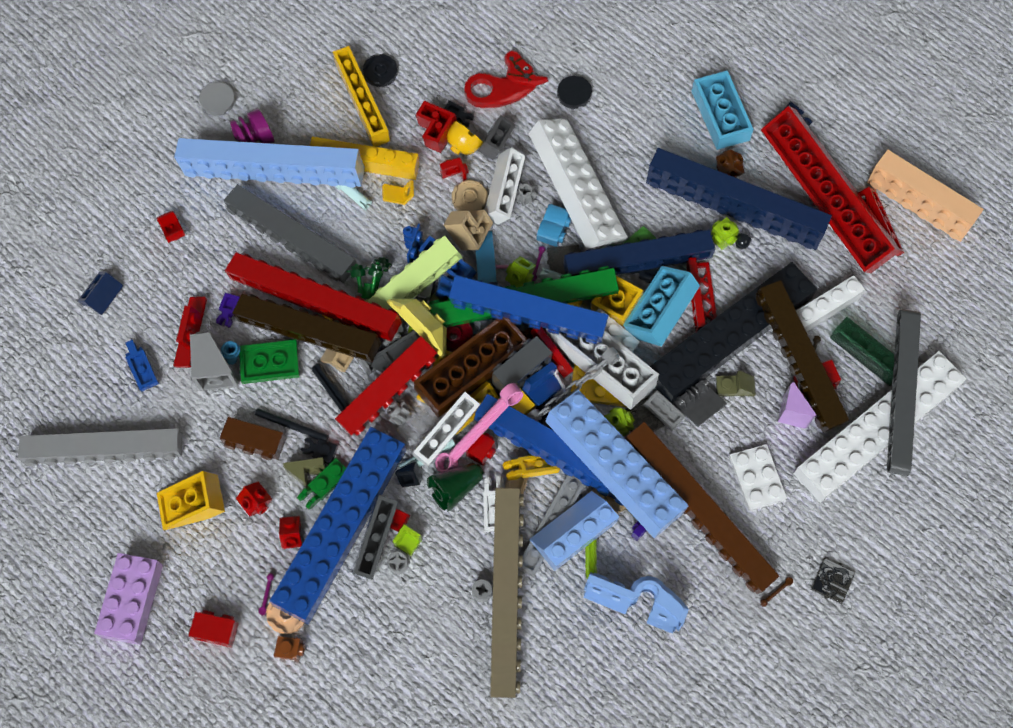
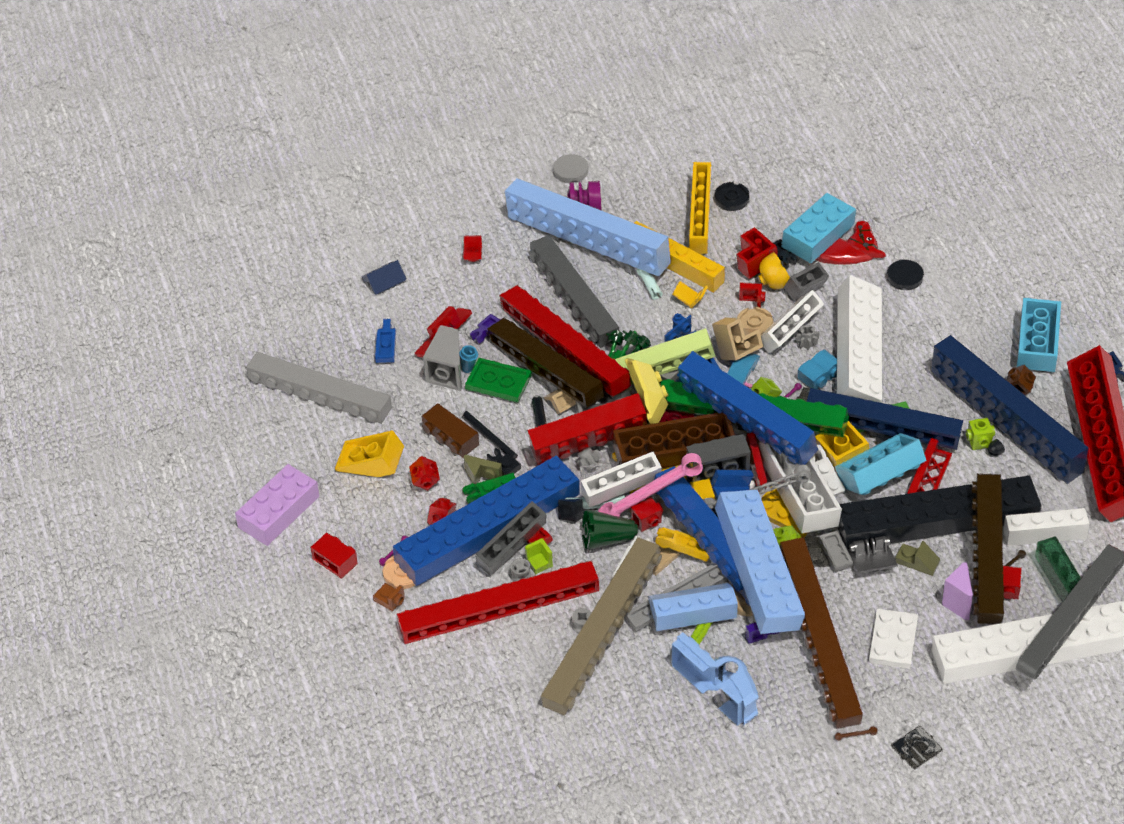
camera: 30 degrees right, 20 degrees down
none -> red brick [397,561,599,644]
none -> medium azure brick [782,193,856,263]

